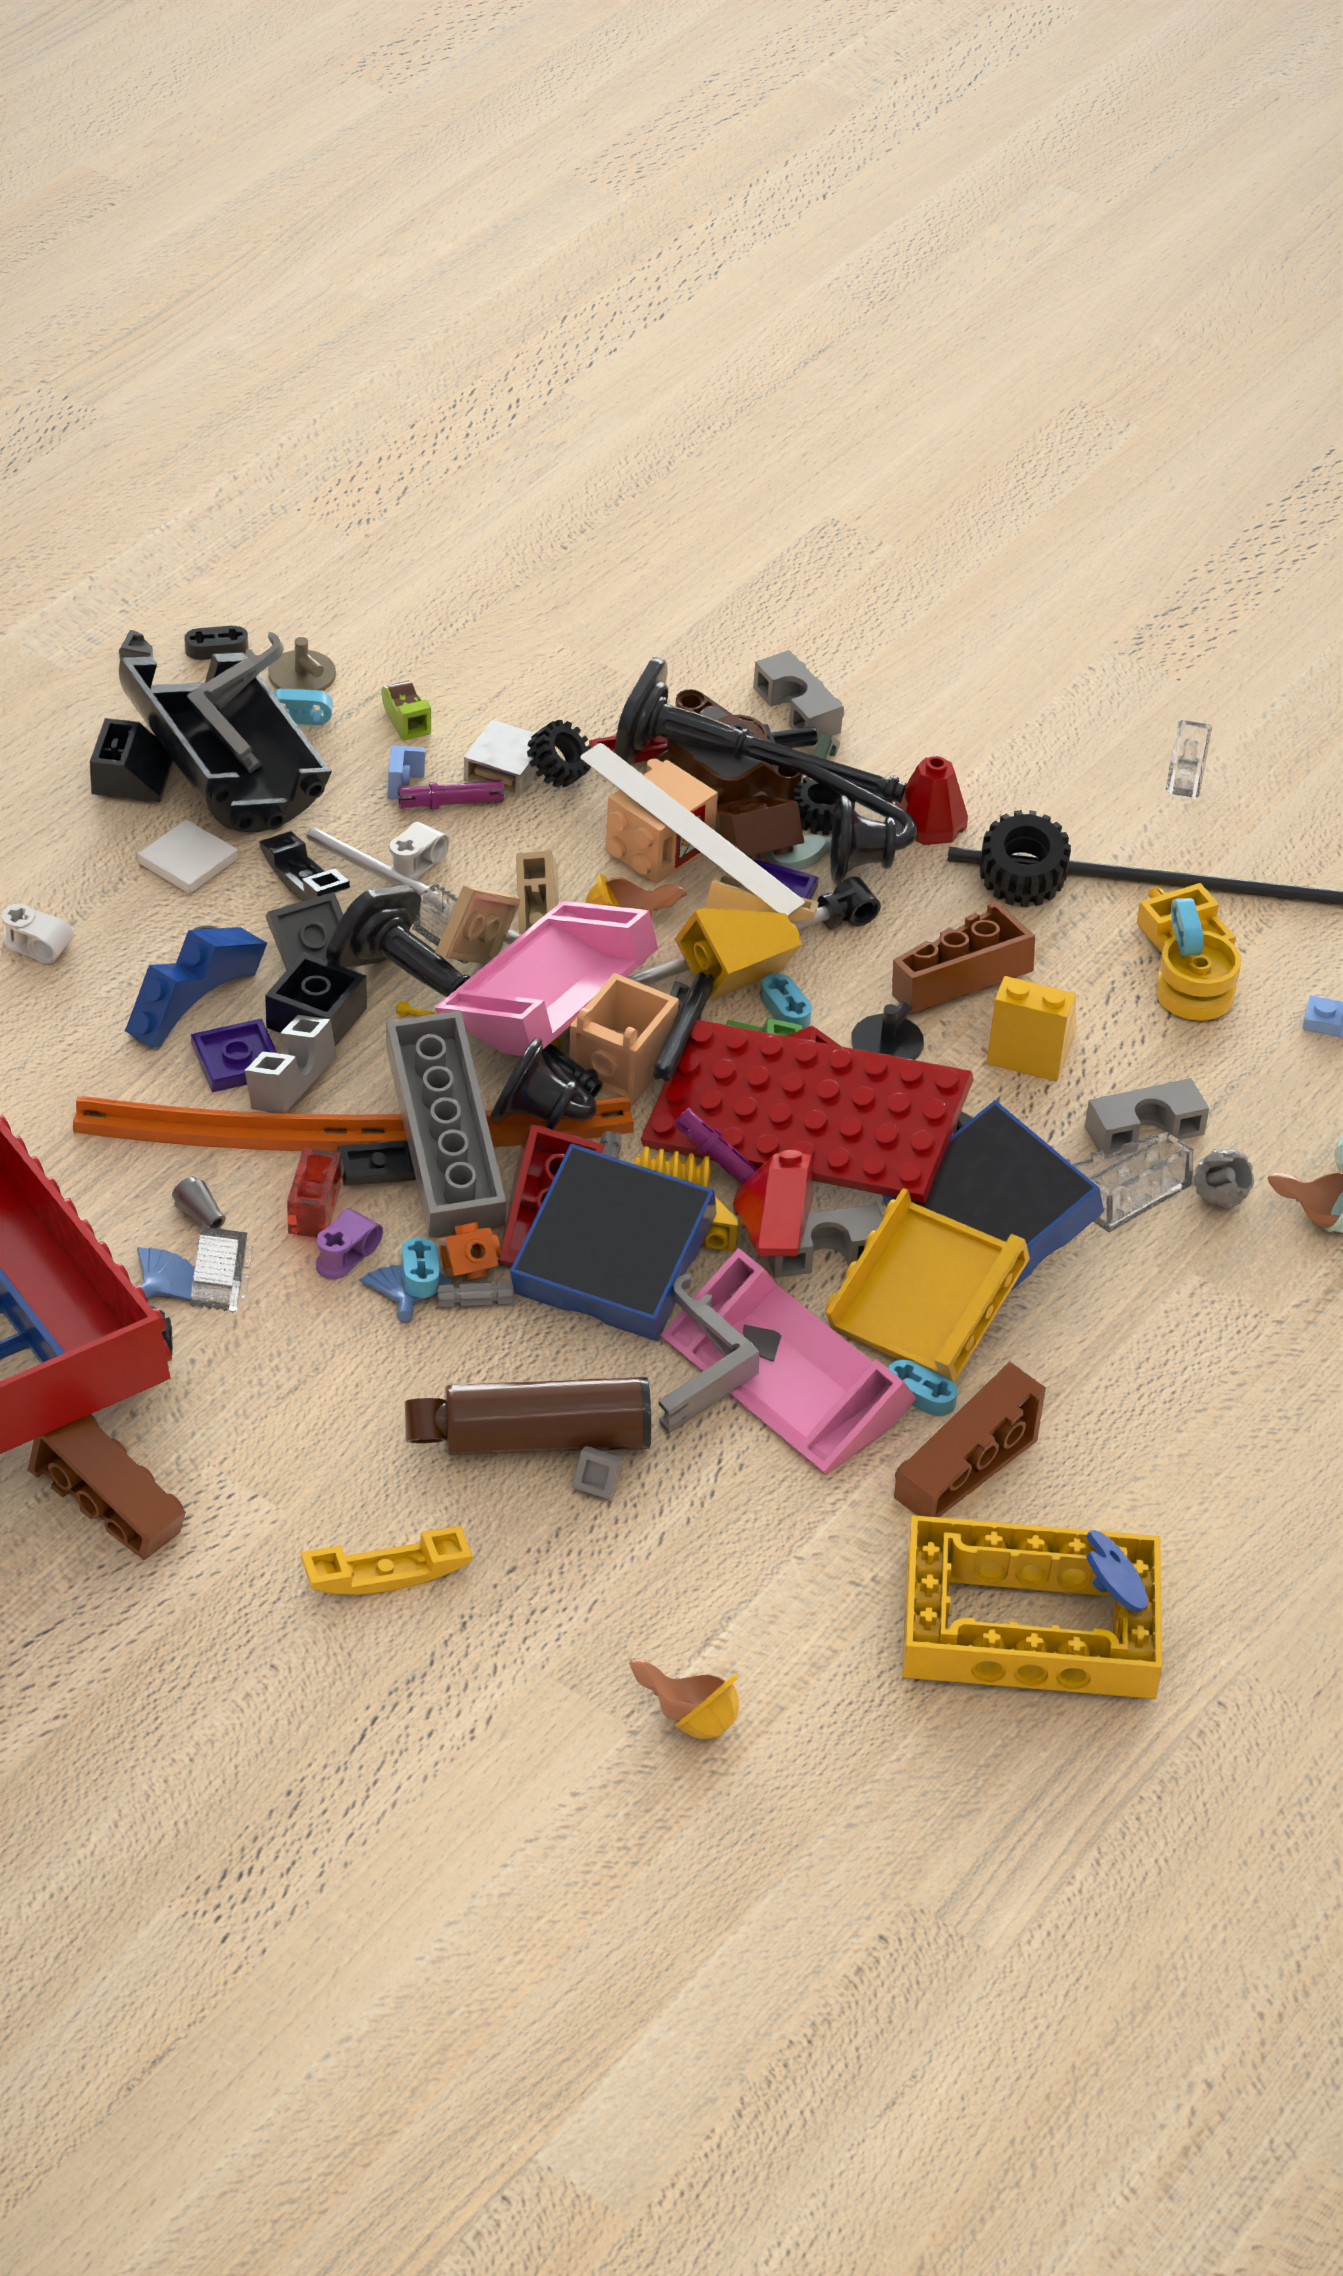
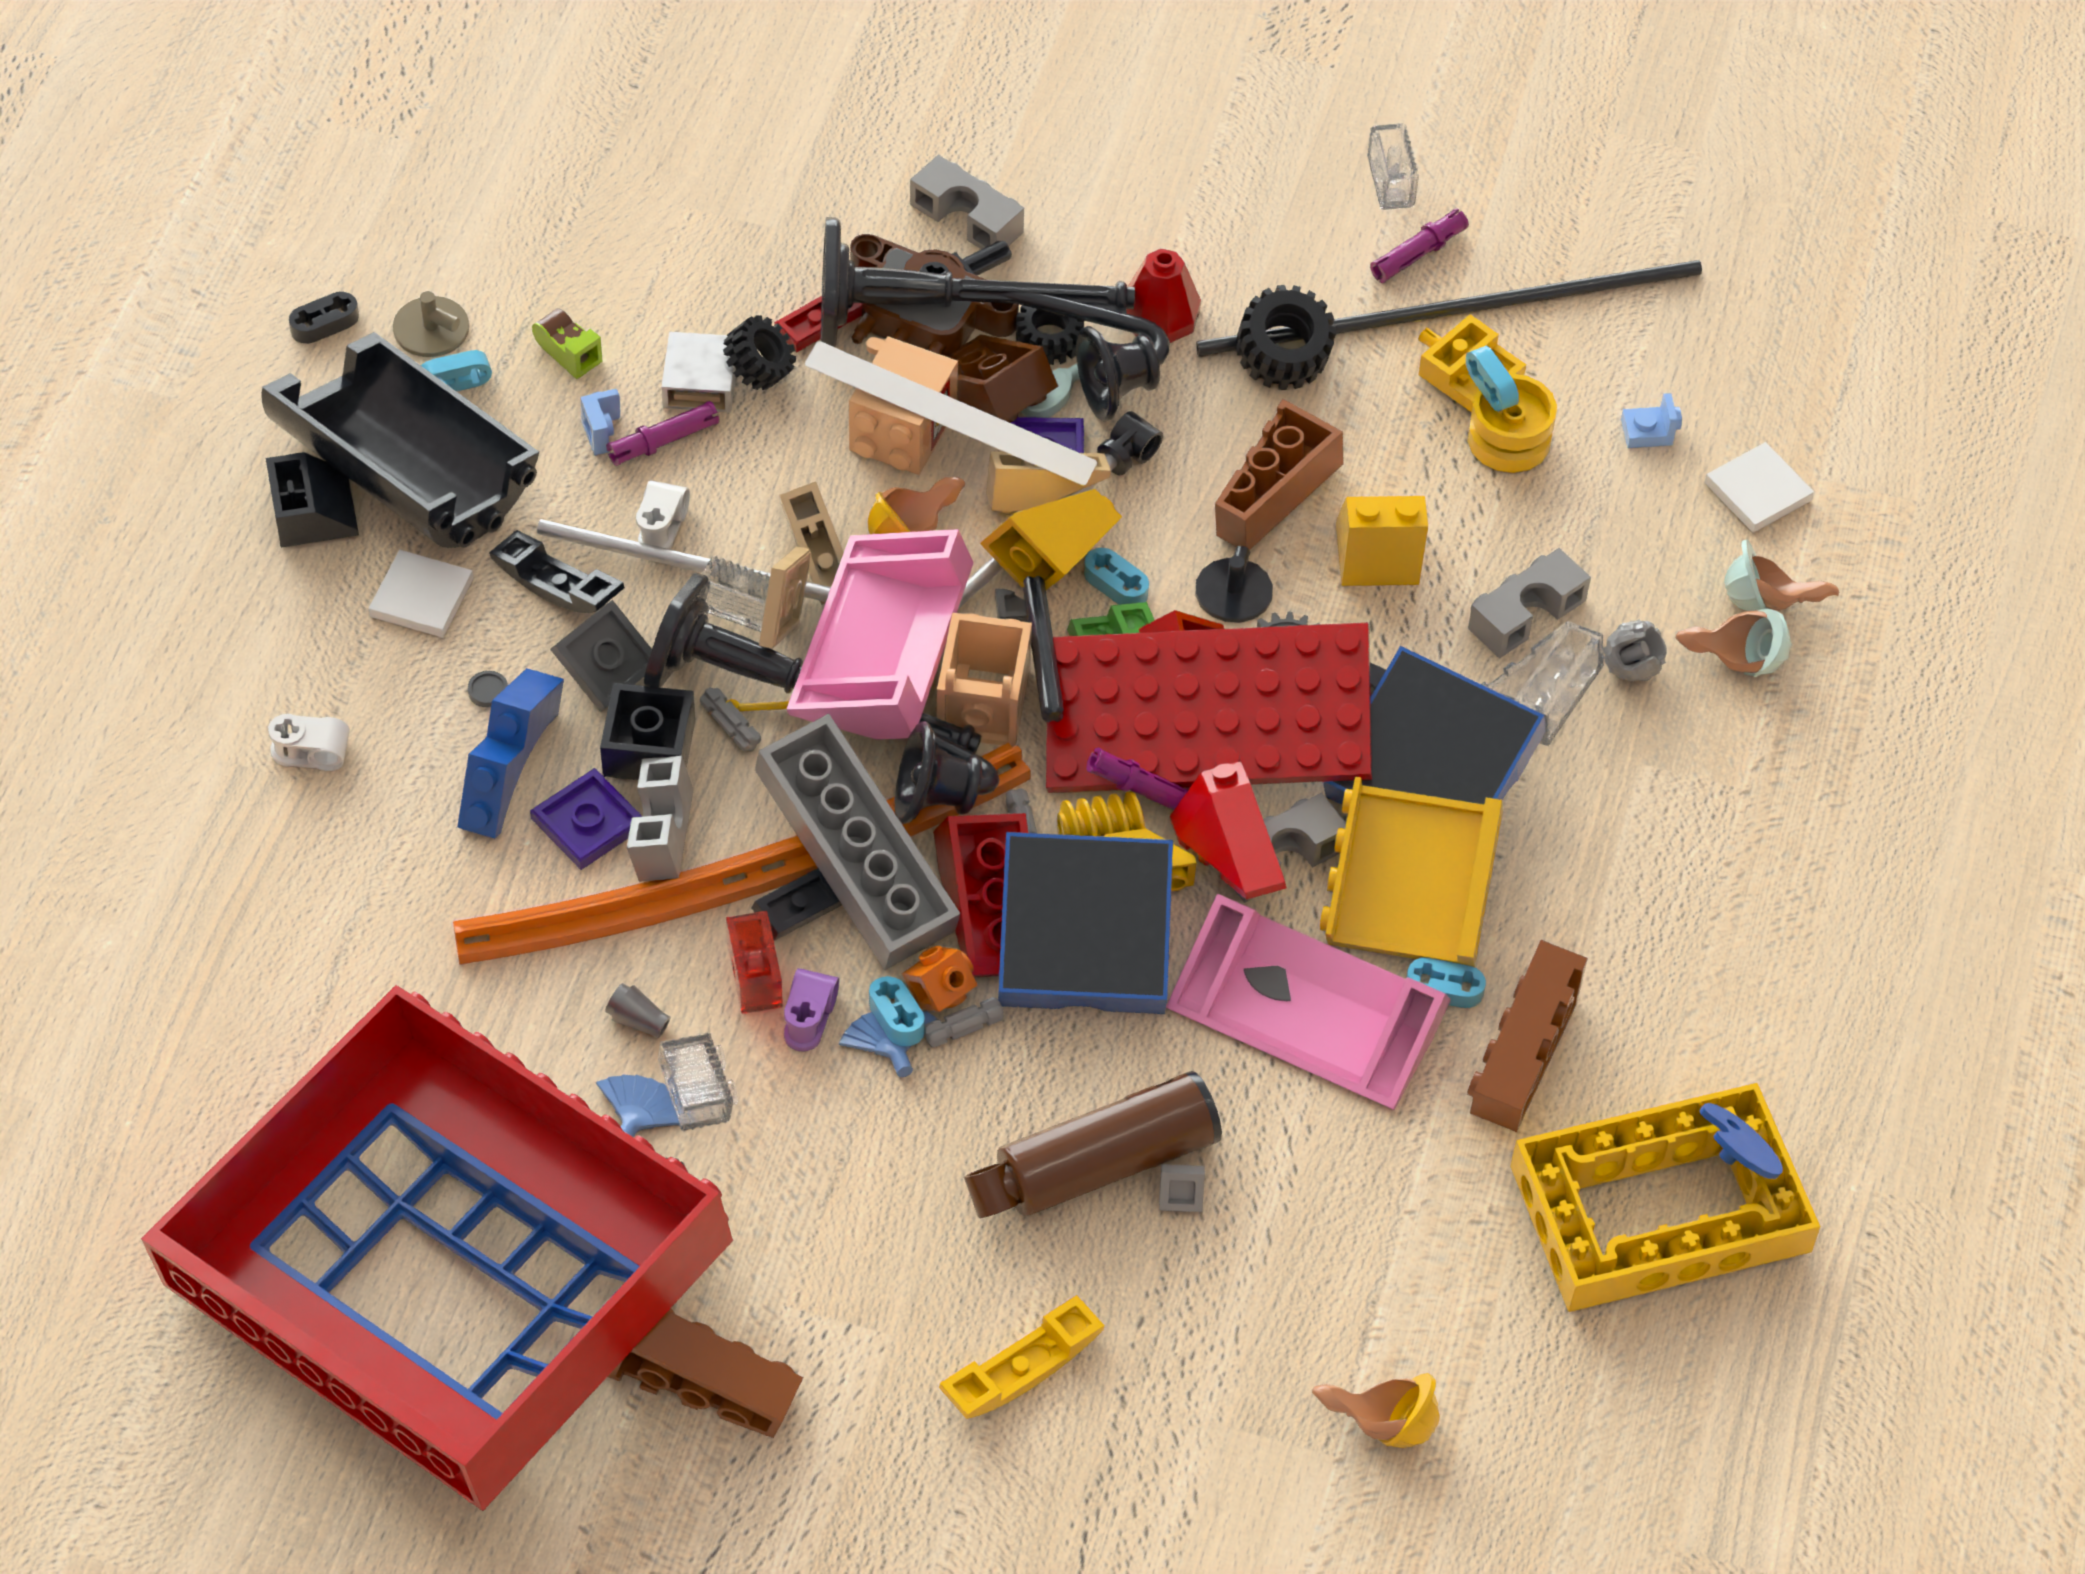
camera: 20 degrees left, 10 degrees up
dark grey tile [119,630,153,658] -> none
light grey hinge [187,632,284,774] -> none
light grey hinge [659,1273,759,1433] -> none
sand green tile [813,733,841,759] -> none
none -> light grey axle [700,687,761,751]
none -> magenta pin [1370,208,1469,283]

